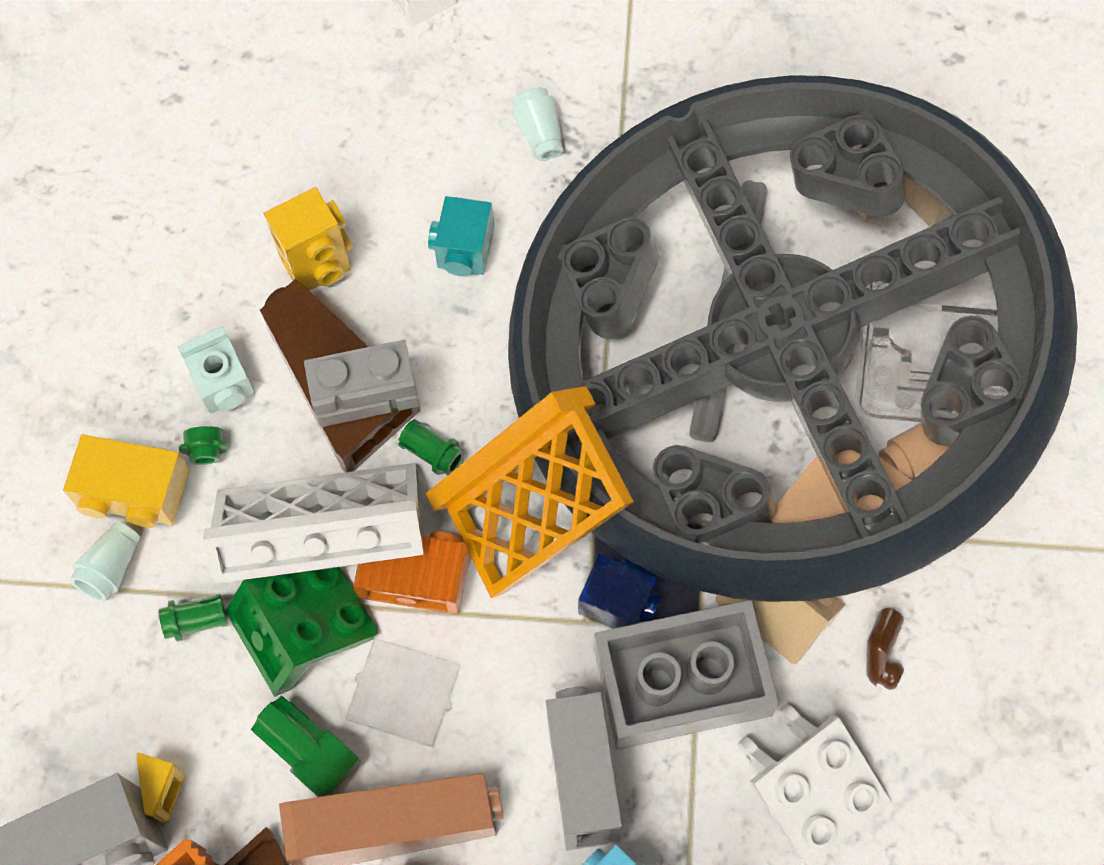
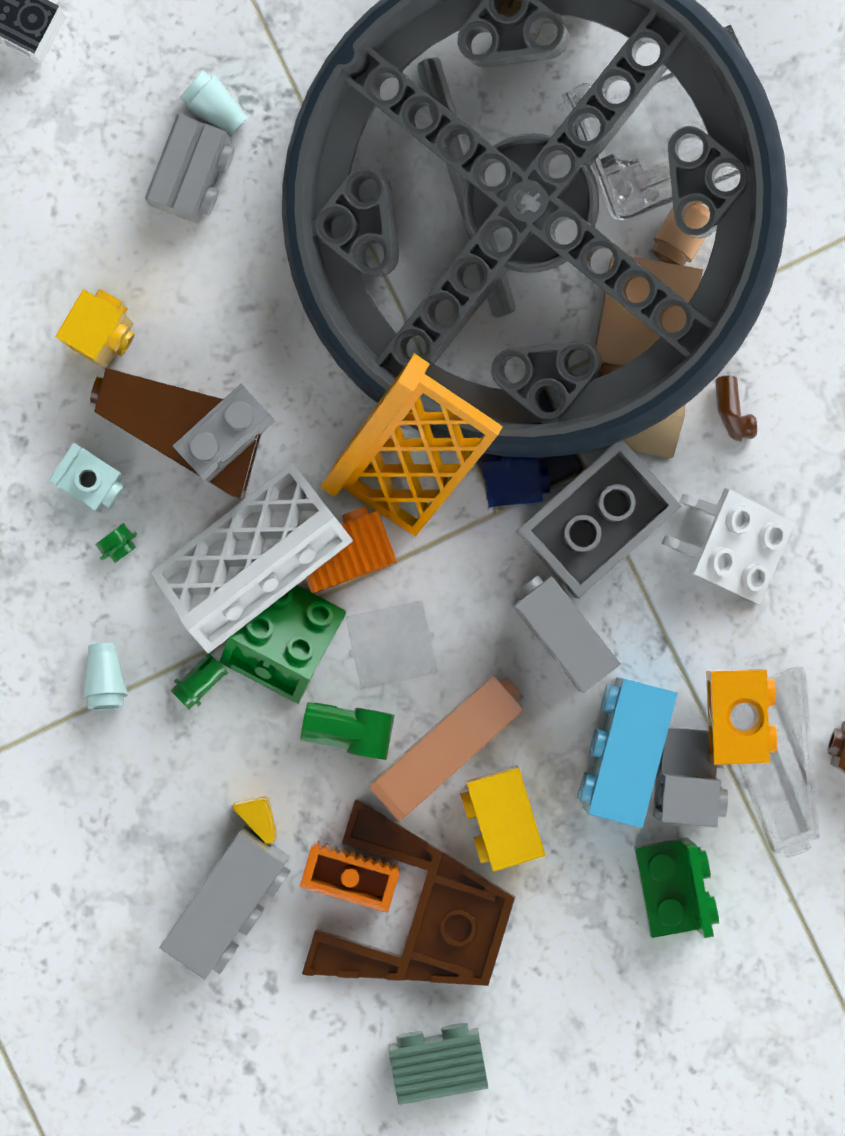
camera: 30 degrees left, 20 degrees up
yellow brick [63,434,190,528] -> none
green pin [398,419,464,476] -> none
teal brick [428,196,494,276] -> none
none -> light grey brick [145,114,235,223]

